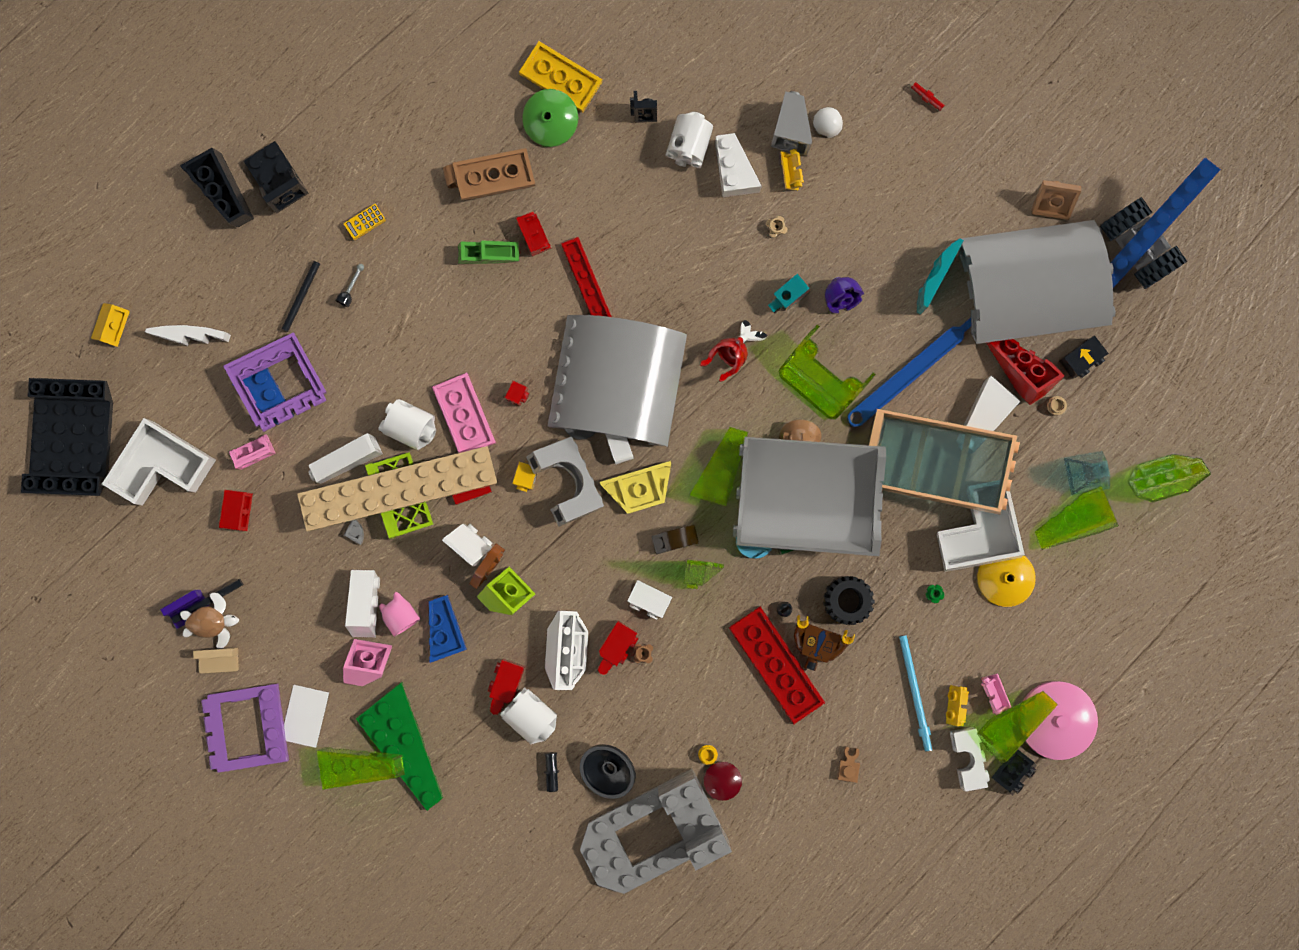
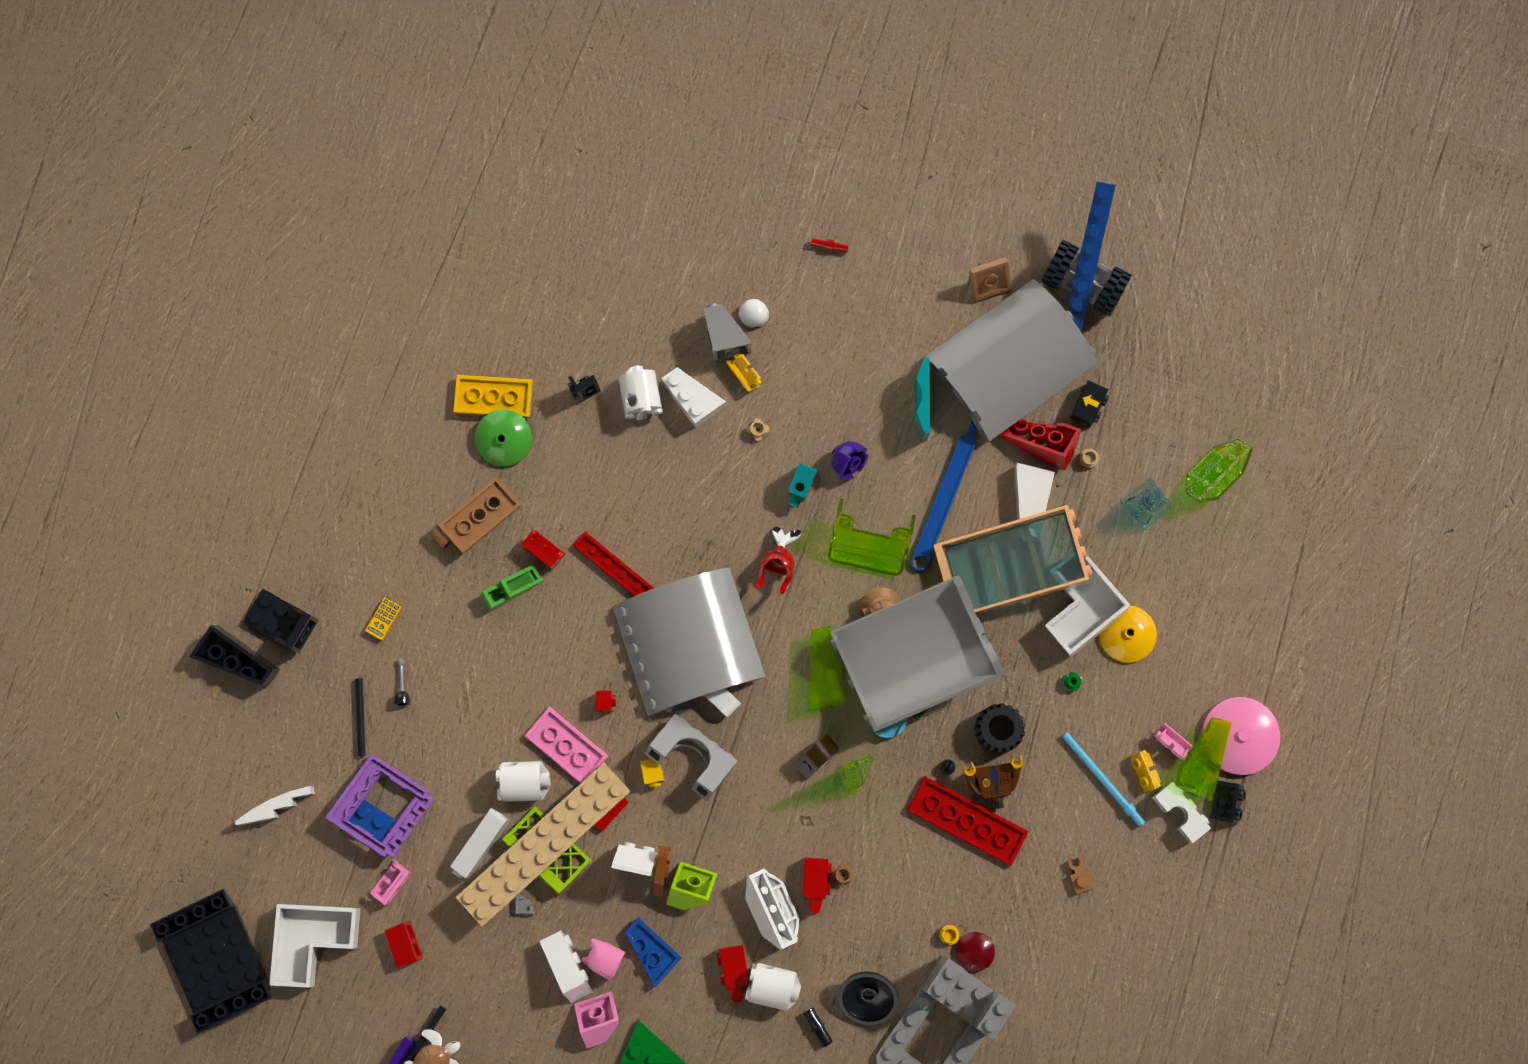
camera: 30 degrees left, 5 degrees down
yellow panel [91,303,130,347] -> none
light yellow wing [600,461,671,514] -> none
white brick [628,580,672,620] -> none
clear neon green wedge [1035,486,1119,550] -> none

